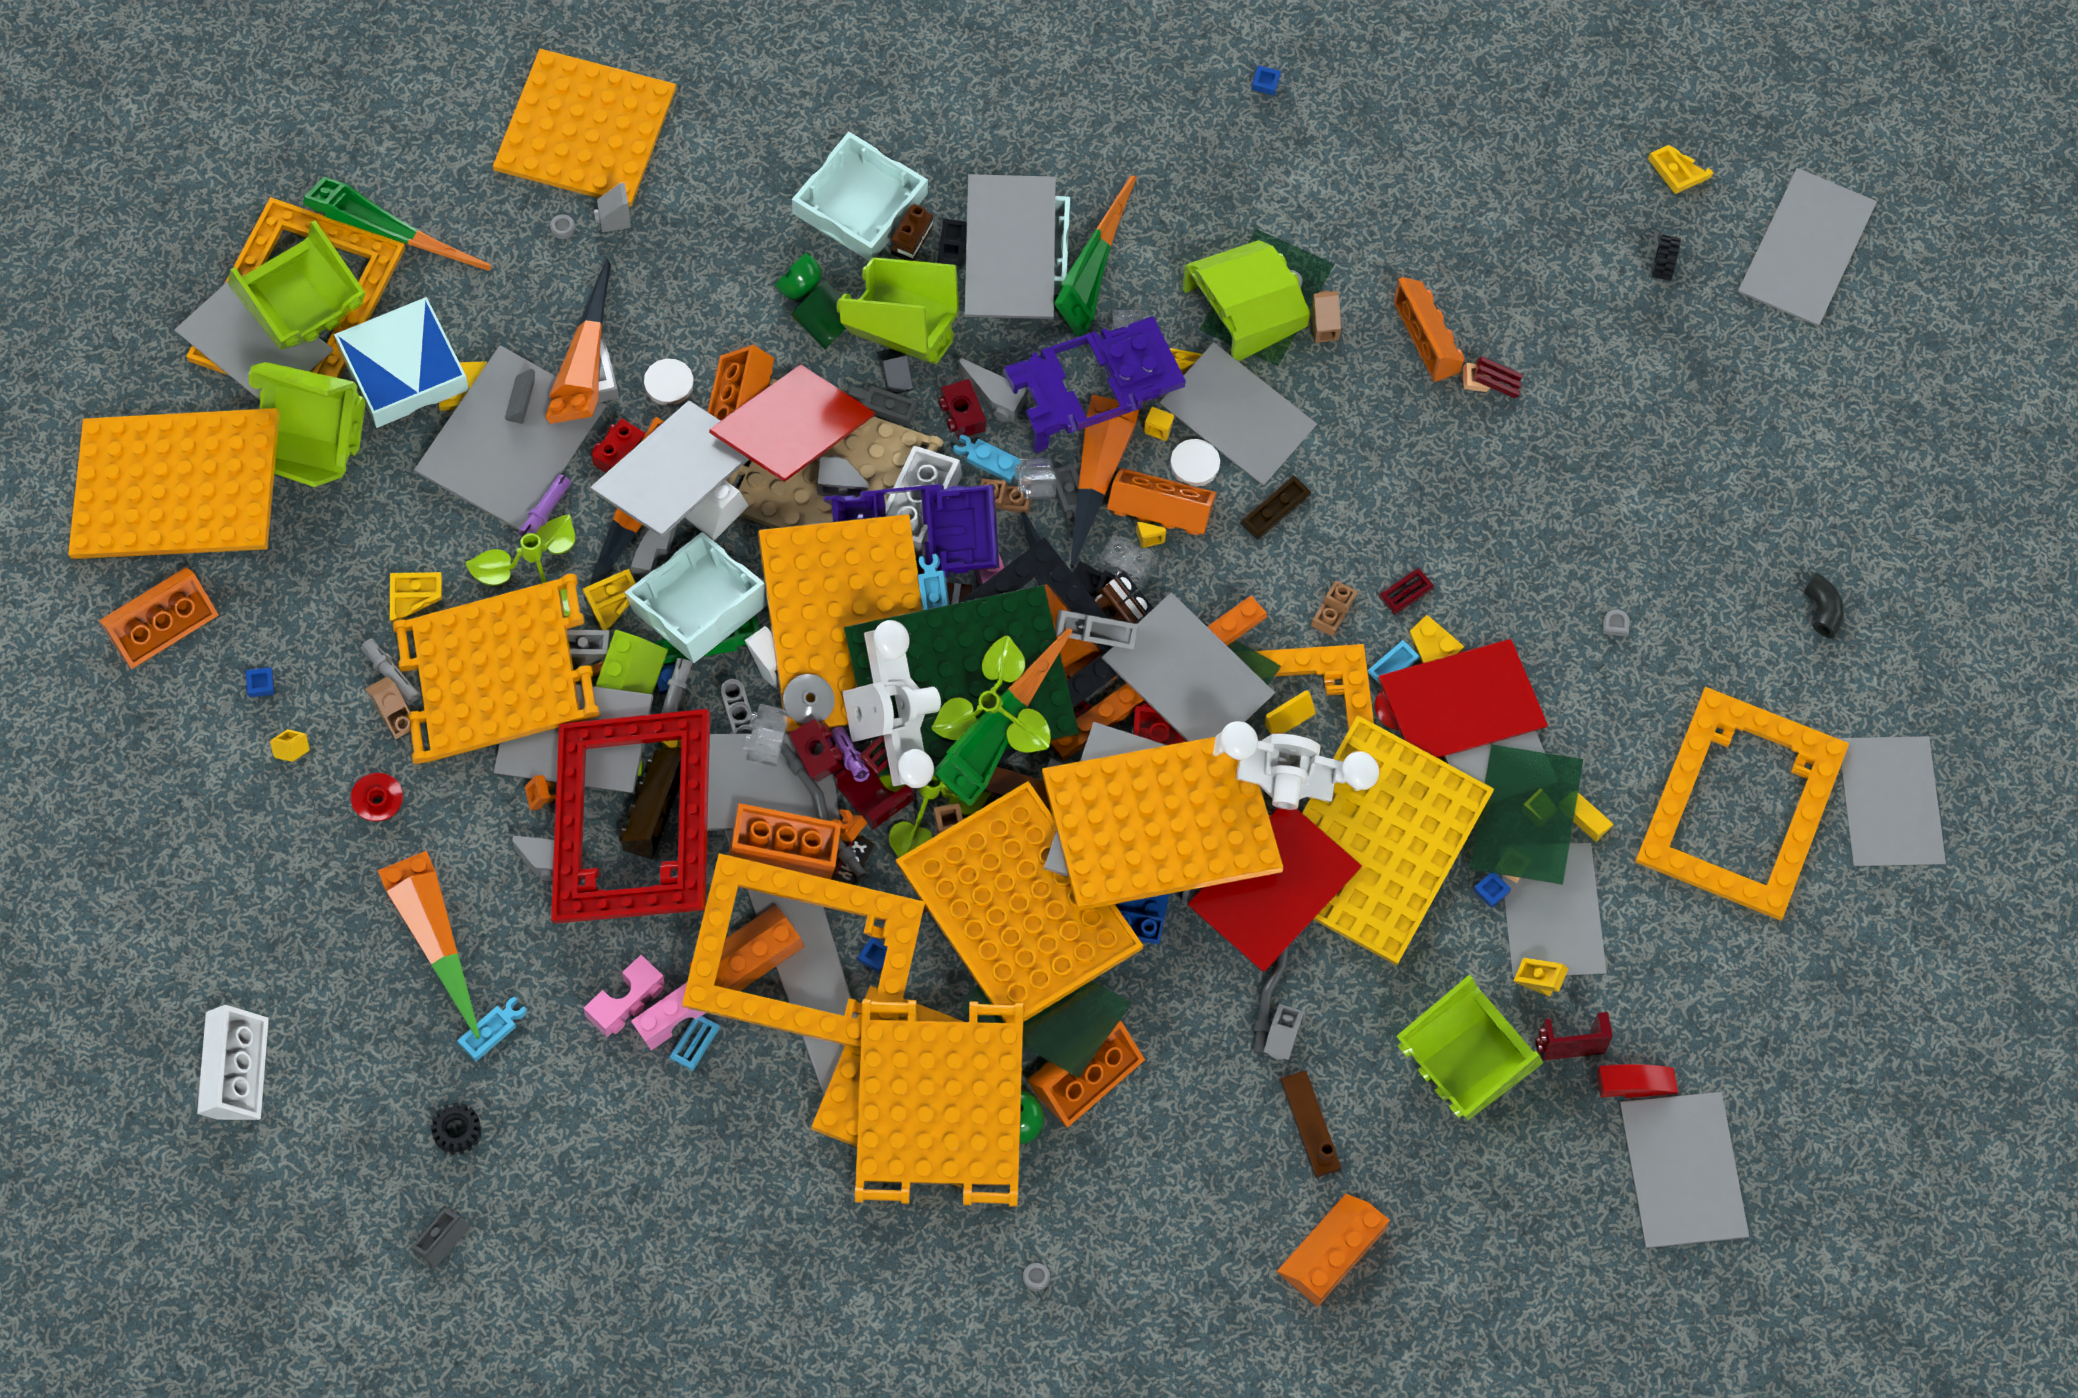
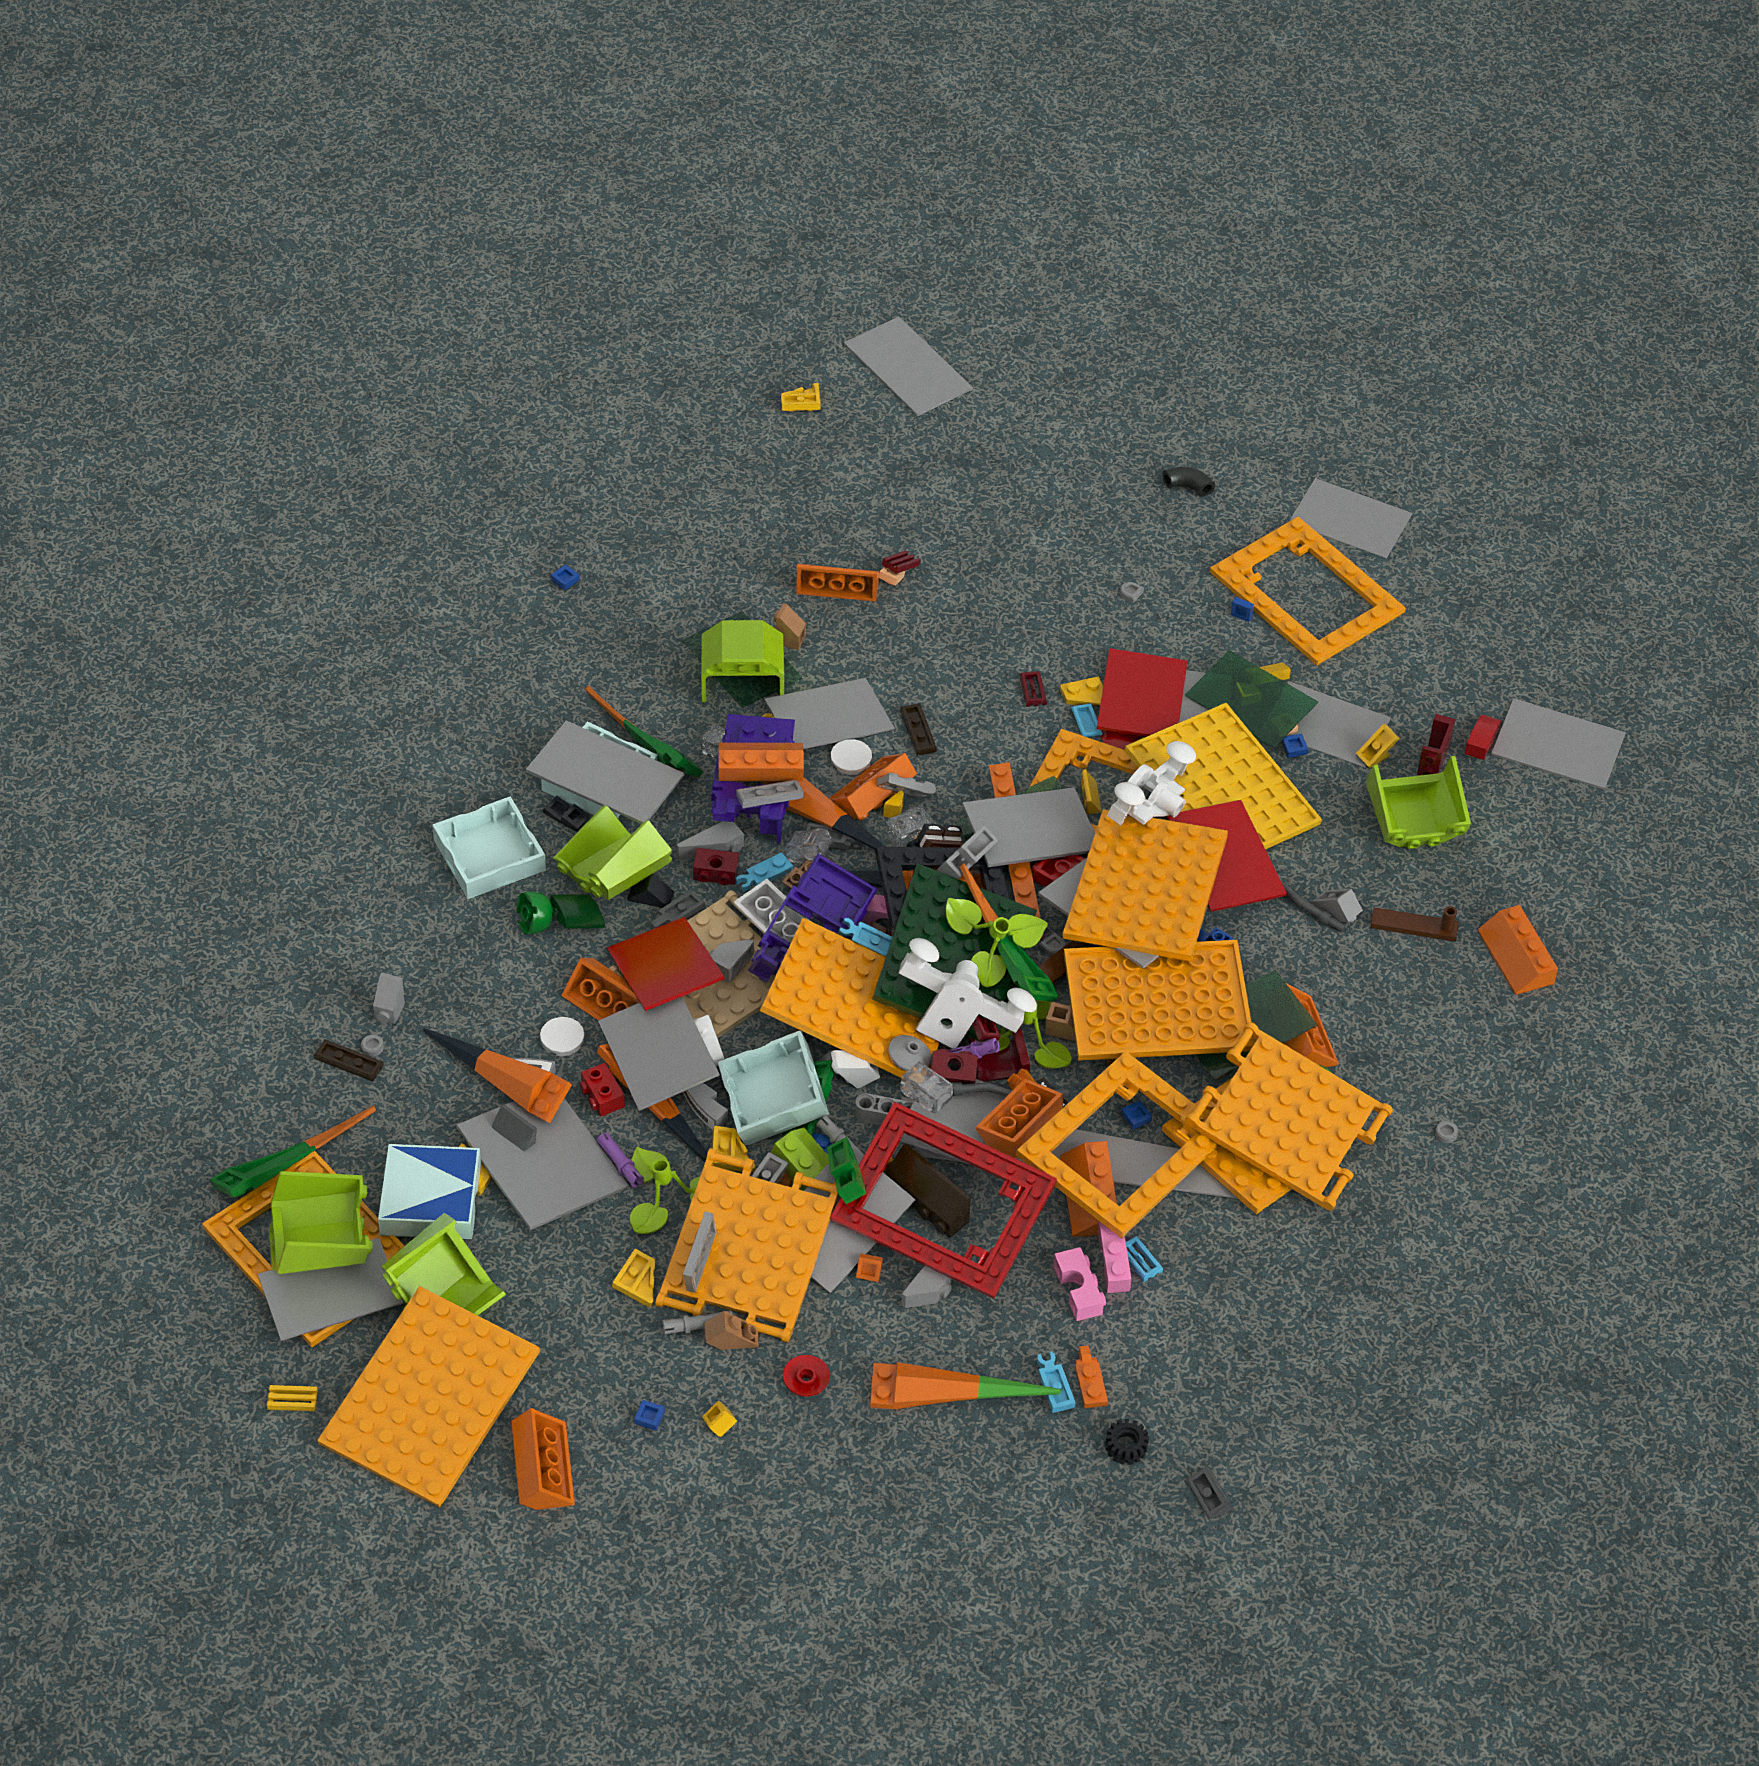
camera: 60 degrees left, 15 degrees down
white slope [197,1005,269,1120] -> none
light orange plate [493,49,677,207] -> none
reddish brown hips [891,204,933,261] -> none
yellow slope [1144,407,1174,441] -> none
medium nougat slope [1311,581,1358,637] -> none
black tyre [1651,234,1681,281] -> none
none -> yellow tile [267,1385,318,1411]
none -> dark brown tile [314,1039,384,1082]
none -> light grey tile [683,1211,717,1293]
none -> orange slope [719,743,804,781]
none -> light grey tile [736,780,804,808]
none -> green slope [827,1137,866,1204]
none -> light grey hinge [877,773,936,798]
none -> orange hinge [1075,1345,1108,1409]
none -> blue plate [1231,597,1254,622]

